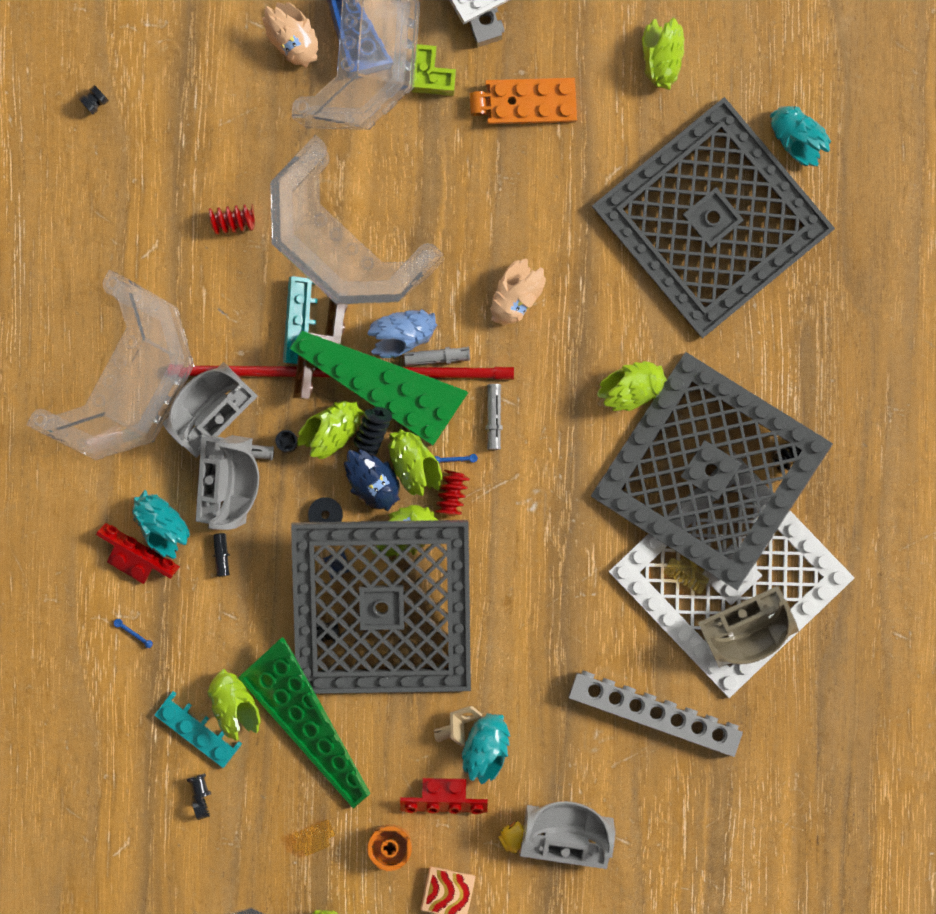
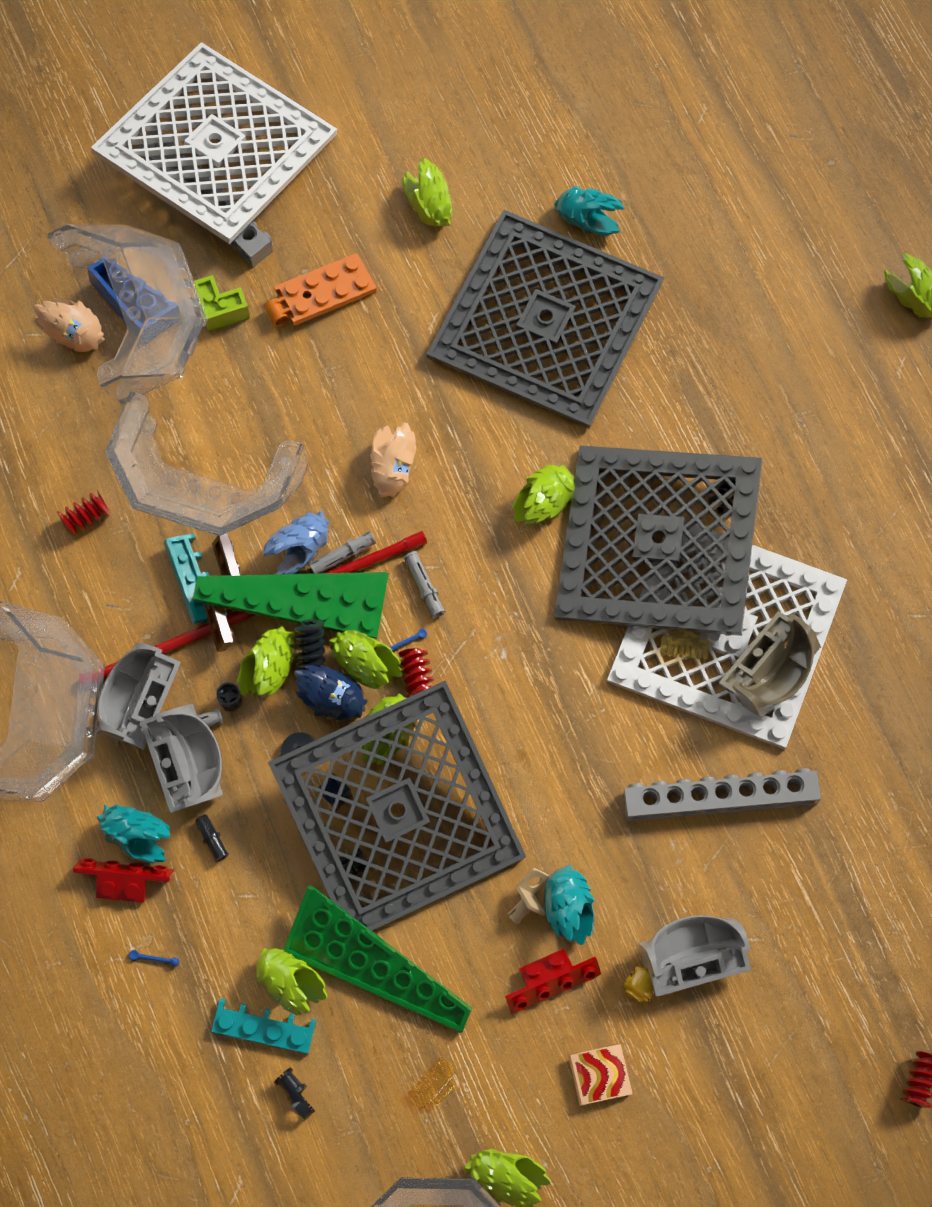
camera: 20 degrees left, 15 degrees down
orange brick [368,824,412,871] -> none

